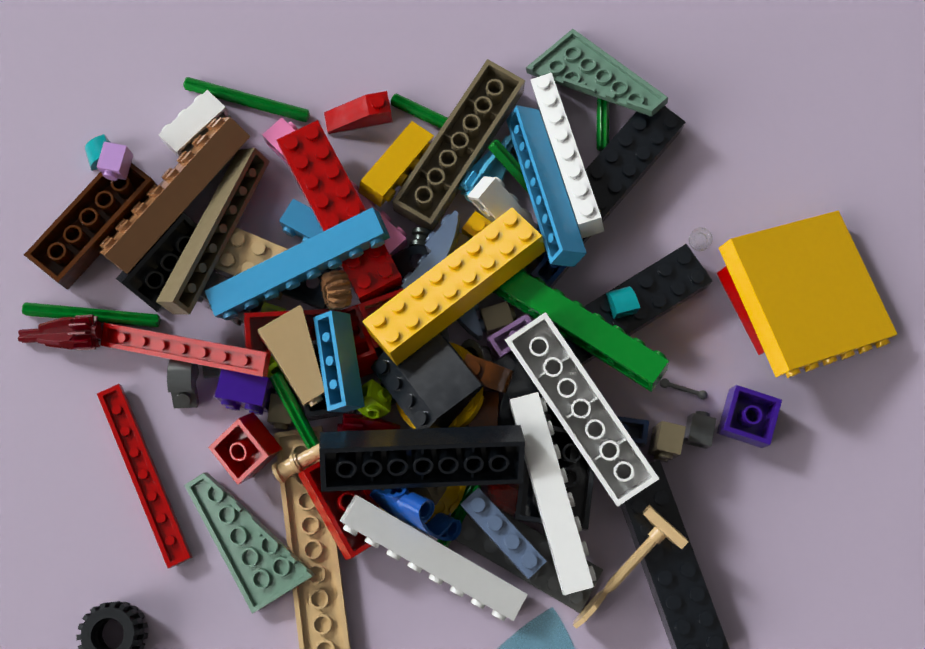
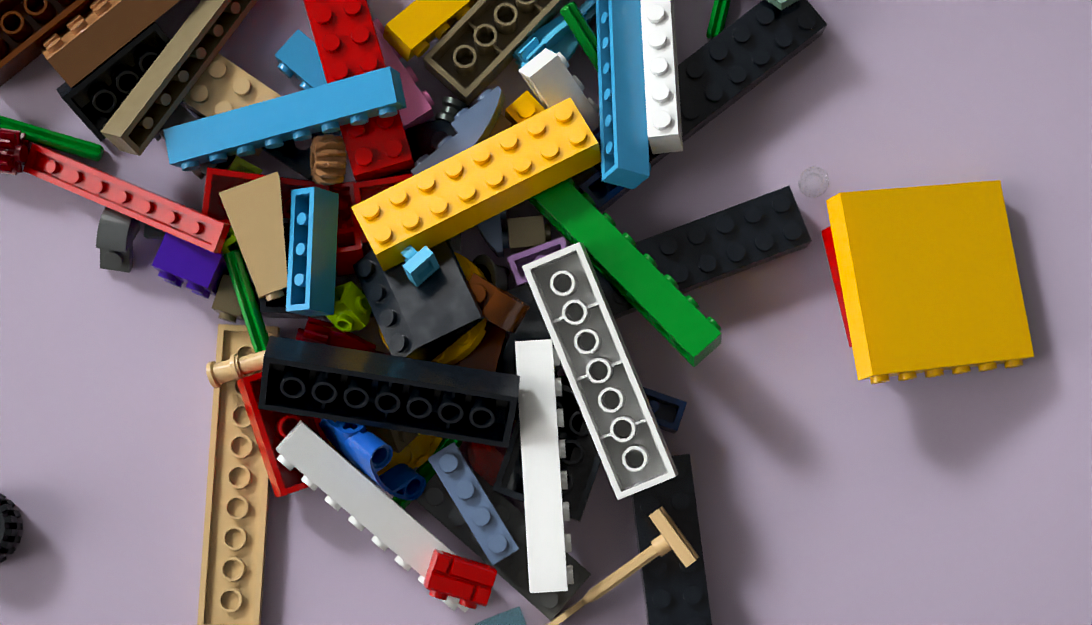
camera: 15 degrees right, 5 degrees up
red plate [97,384,193,568] -> none
sand green wing [184,472,316,614] -> none
red brick [208,412,283,485] -> none
teal brick [606,286,640,319] -> none
dark tan brick [648,421,686,462] -> none
dark grey hinge [660,378,708,399] -> none
dark grey brick [683,411,716,449] -> none
dark purple brick [717,385,782,448] -> none
none -> medium azure tile [401,245,440,287]
none -> red brick [423,549,497,609]

